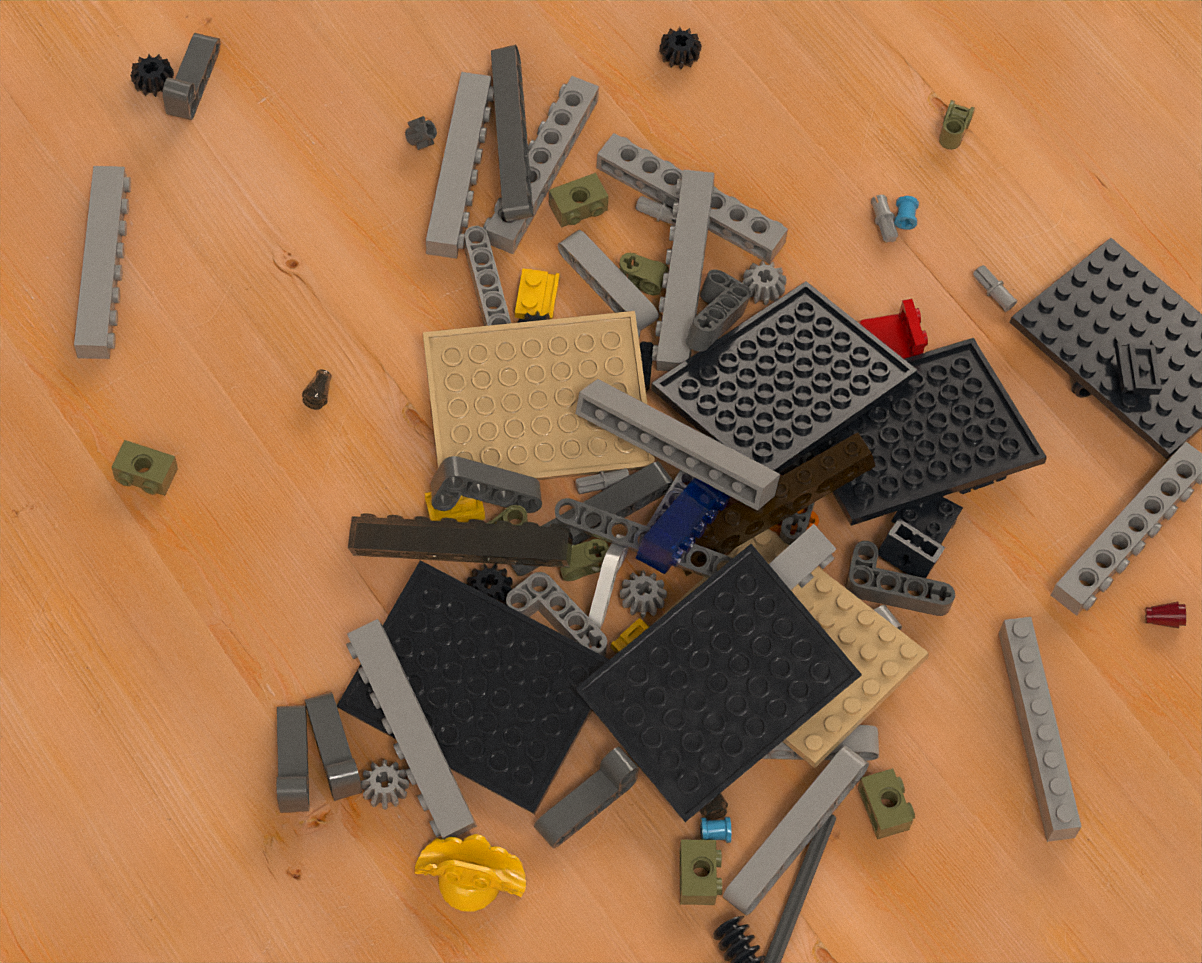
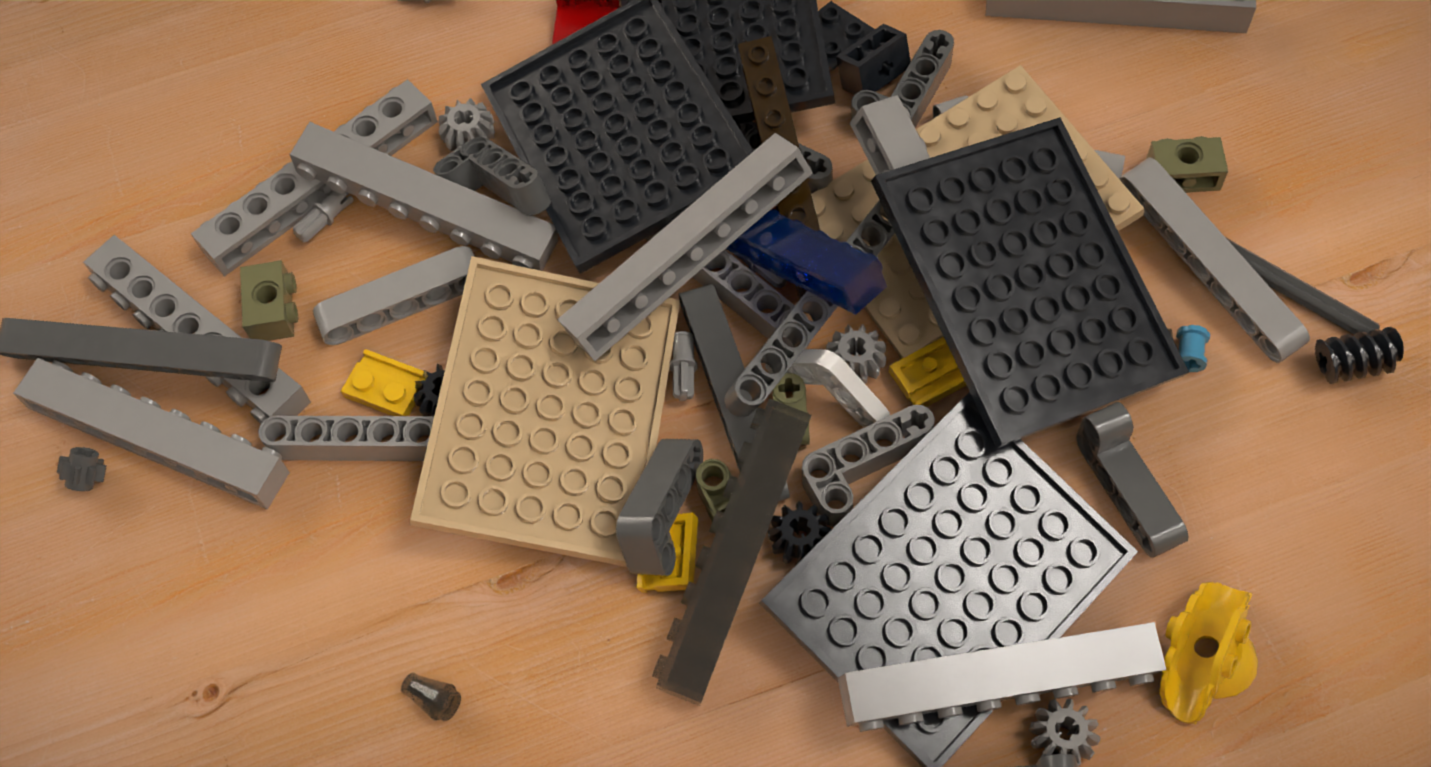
camera: 65 degrees left, 0 degrees up
olive piece [619,252,669,295] -> none
black gear [659,26,702,69] -> none
olive brick [679,839,722,905] -> none

